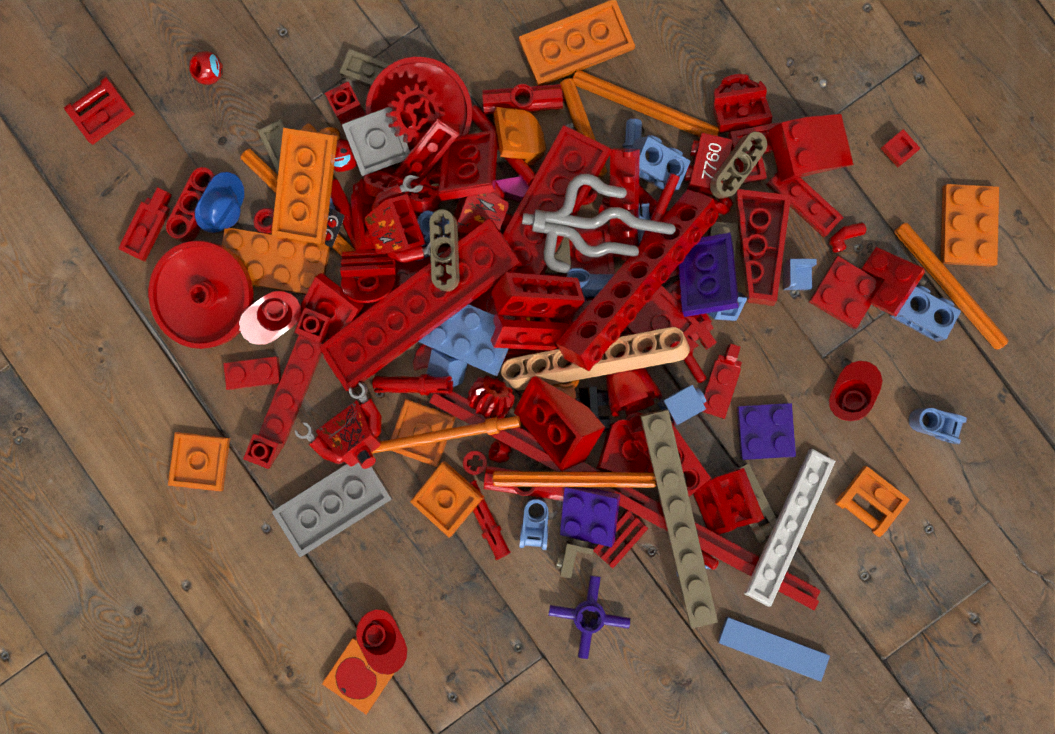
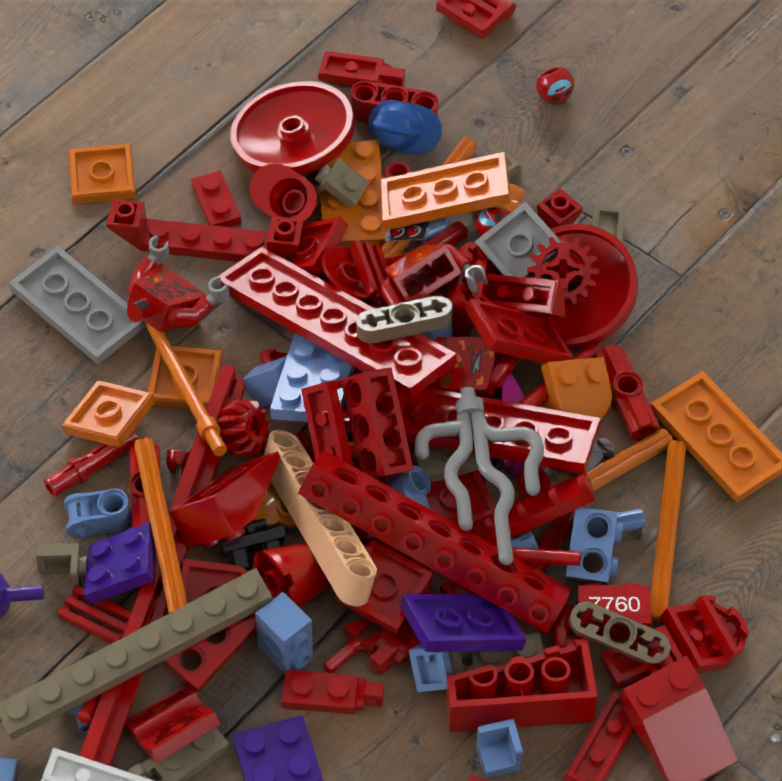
camera: 75 degrees right, 30 degrees down
red pin [373,374,453,395] -> none
red bush [463,451,487,475] -> none
none -> dark tan bracket [315,159,369,209]

